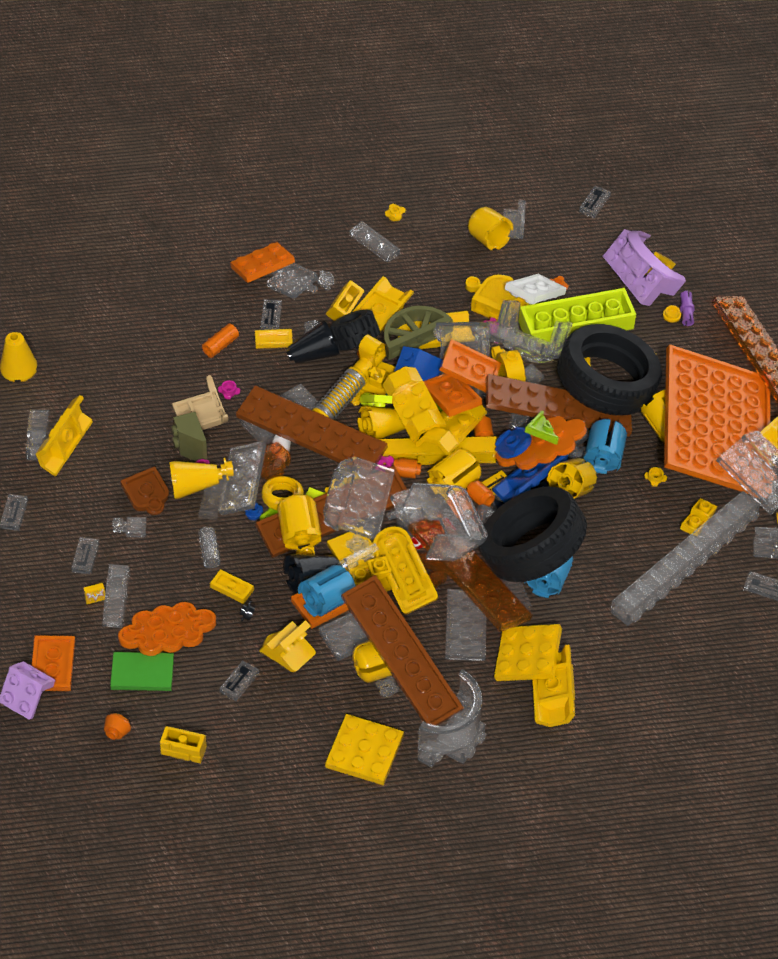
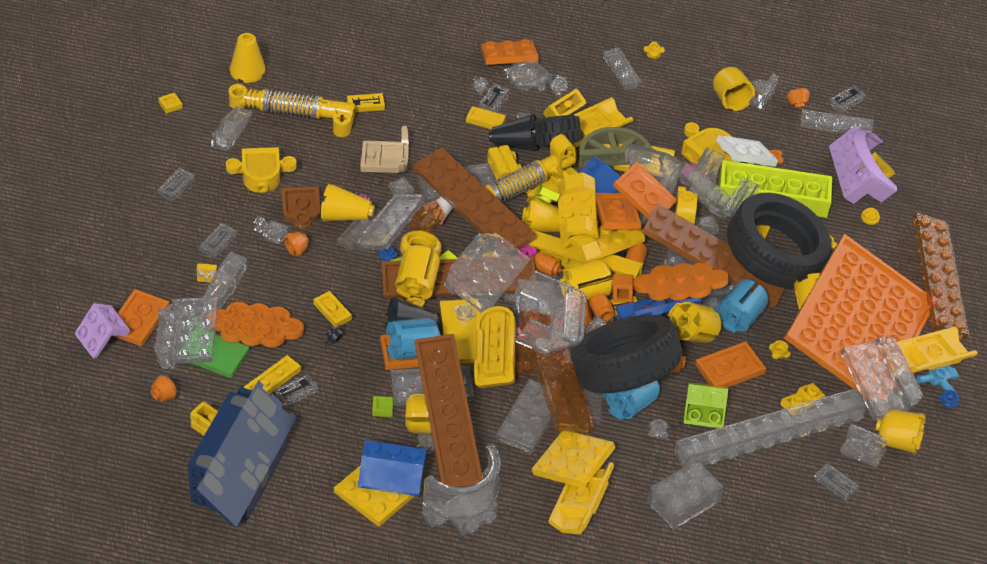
camera: 20 degrees right, 5 degrees down
yellow piece [36,395,93,476] -> none
olive slope [171,412,207,461] -> none
clear axle [198,527,221,568] -> none
orange axle [202,323,239,358] -> none
dark pink plate [218,380,240,400] -> none
yellow plate [220,458,234,481] -> none
yellow piece [259,620,316,672] -> none
clear plate [337,543,379,570] -> none
yellow slope [348,556,392,586] -> none
blue tile [495,427,532,459] -> none
lime tile [525,411,559,445] -> none
medium lavender pin [680,291,695,326] -> none
none -> clear plate [154,297,219,369]
none -> dark blue panel [188,380,296,527]
none -> yellow piece [226,147,296,193]
none -> yellow piece [229,84,355,137]
none -> yellow plate [243,355,301,394]
none -> orange cone [284,232,309,257]
none -> yellow tile [347,93,385,112]
none -> slope [358,440,427,497]
none -> lime tile [372,396,393,417]
none -> clear plate [388,177,414,200]
none -> clear plate [472,76,490,93]
none -> yellow brick [487,145,522,181]
none -> orange brick [612,274,633,302]
none -> clear brick [647,460,724,530]
none -> clear plate [648,419,669,439]
none -> lime slope [683,382,728,429]
none -> orange plate [695,342,766,387]
none -> orange cone [786,88,810,109]
none -> clear plate [800,109,873,133]

